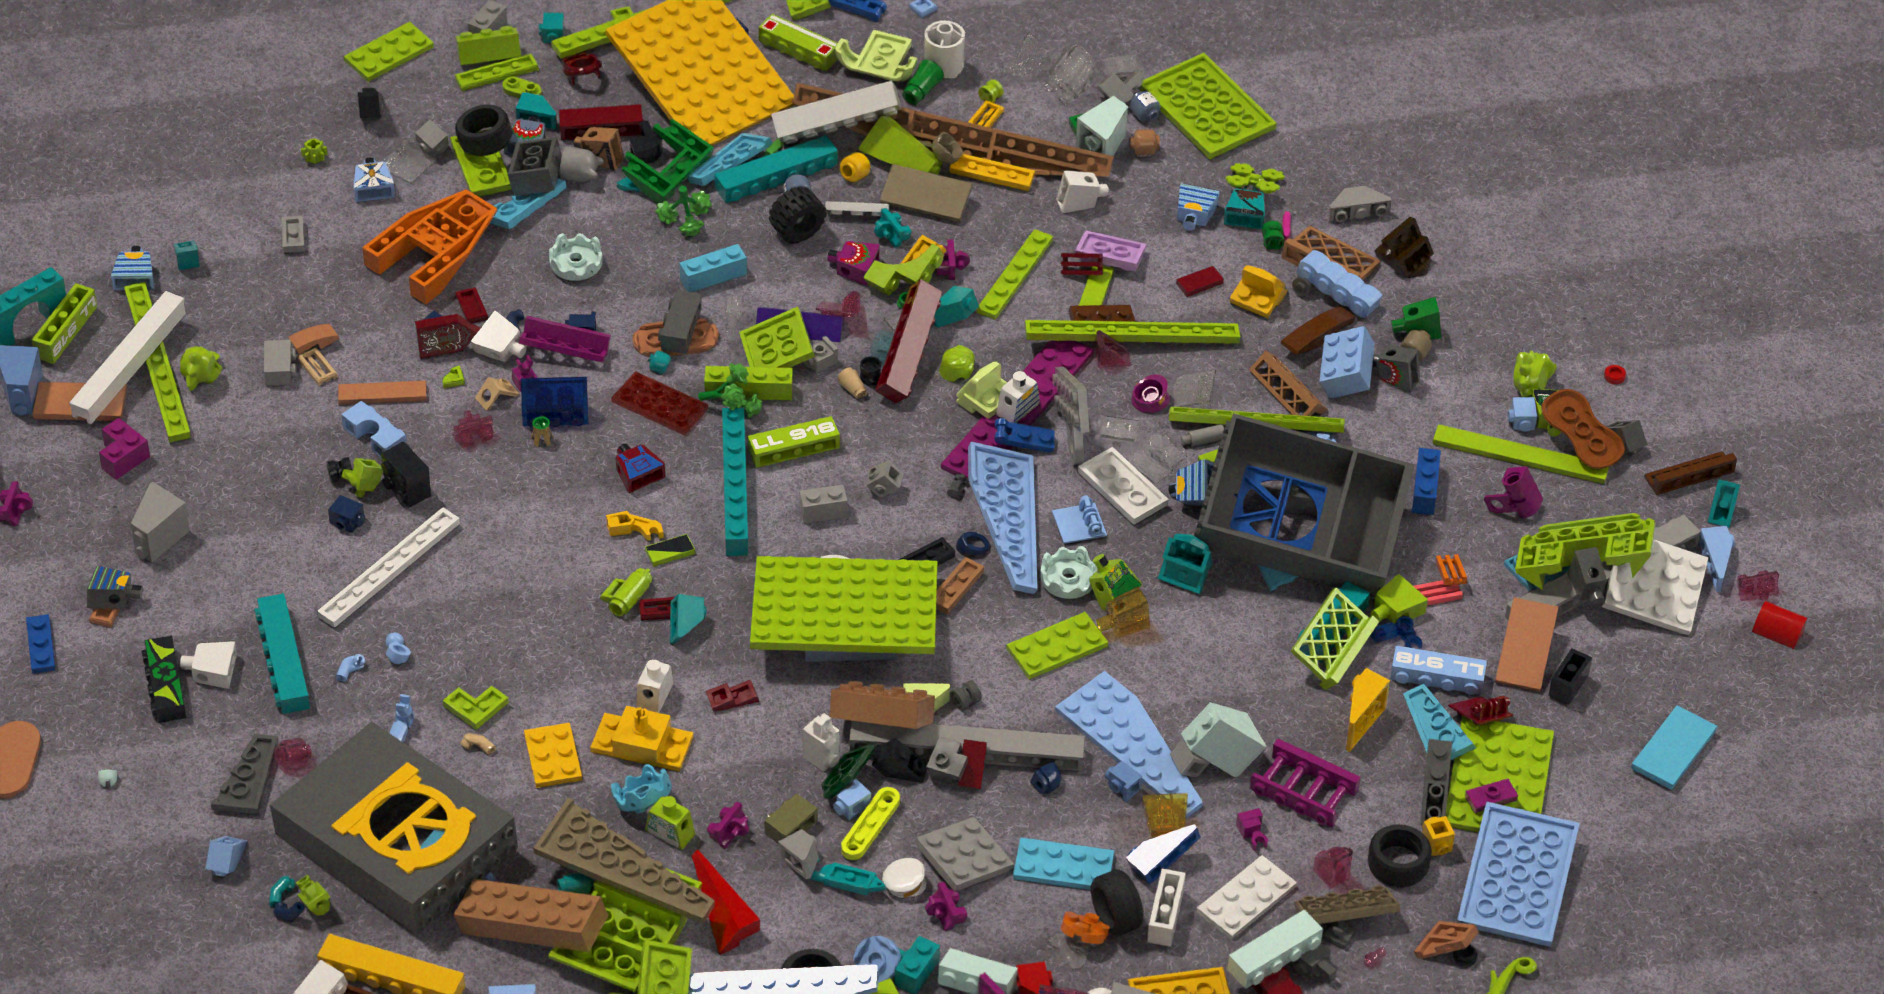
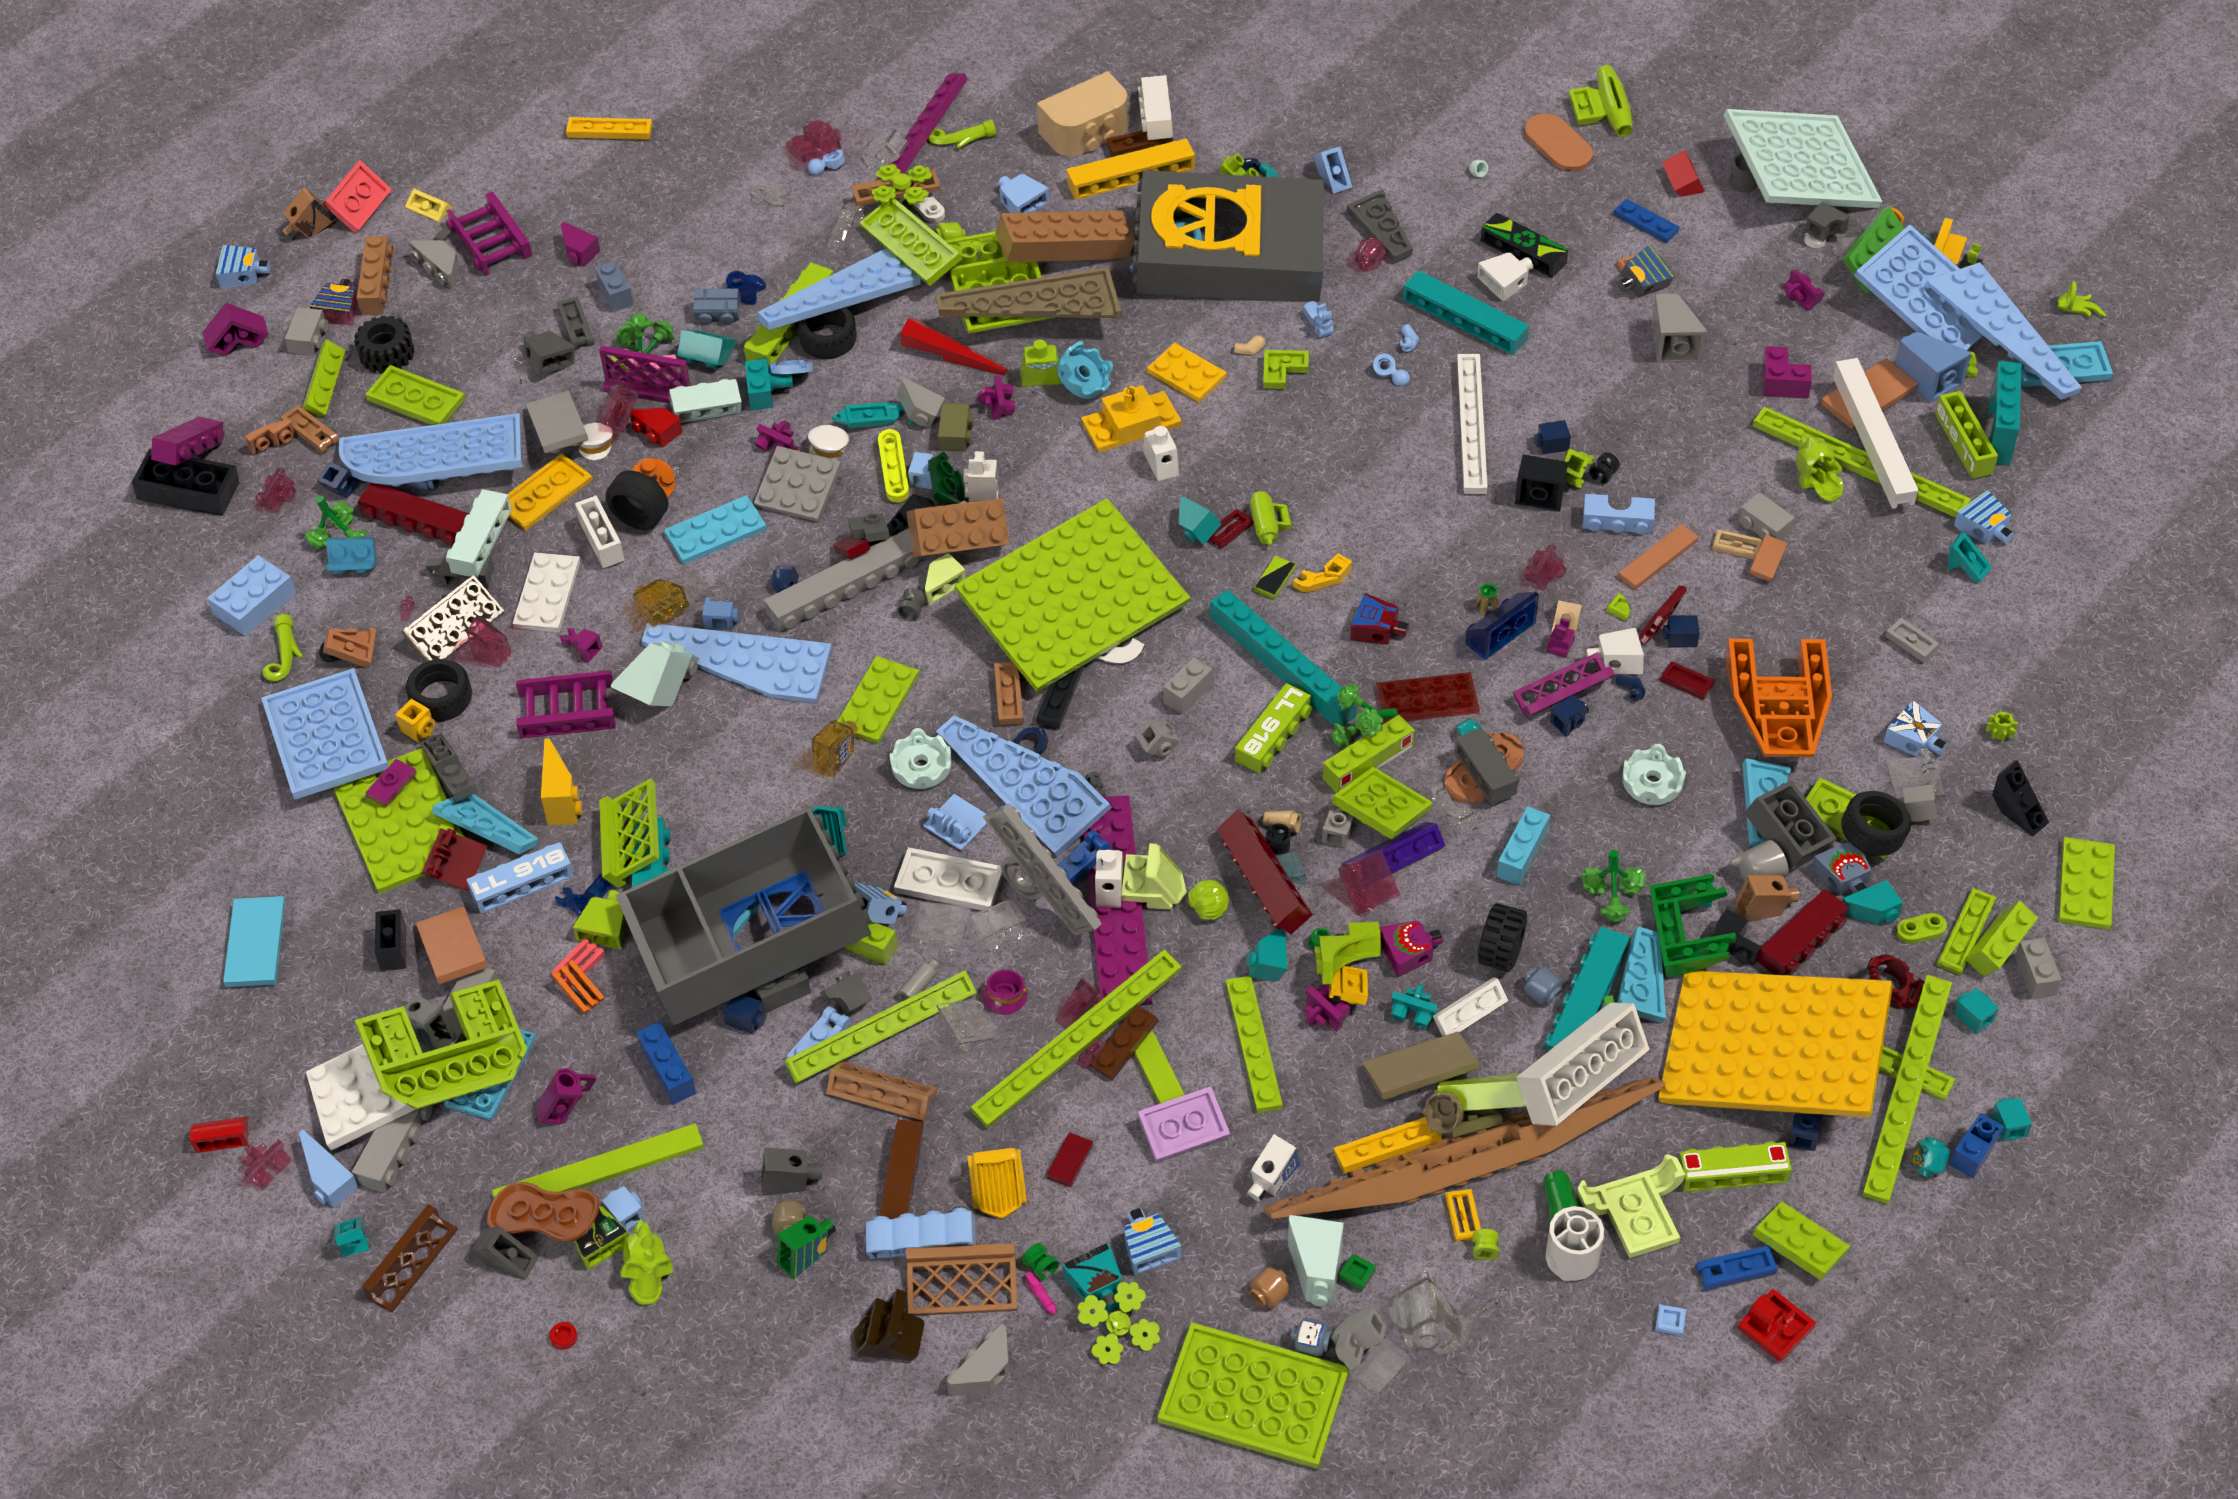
camera: 145 degrees right, 5 degrees up
dark red slope [706,679,759,711] -> none
yellow head [840,153,870,182] -> none
dark red tile [1061,253,1103,275] -> none
torso [1089,554,1142,611] -> none
slope [1126,825,1201,884] -> none
light blue brick [1319,326,1375,398] -> none

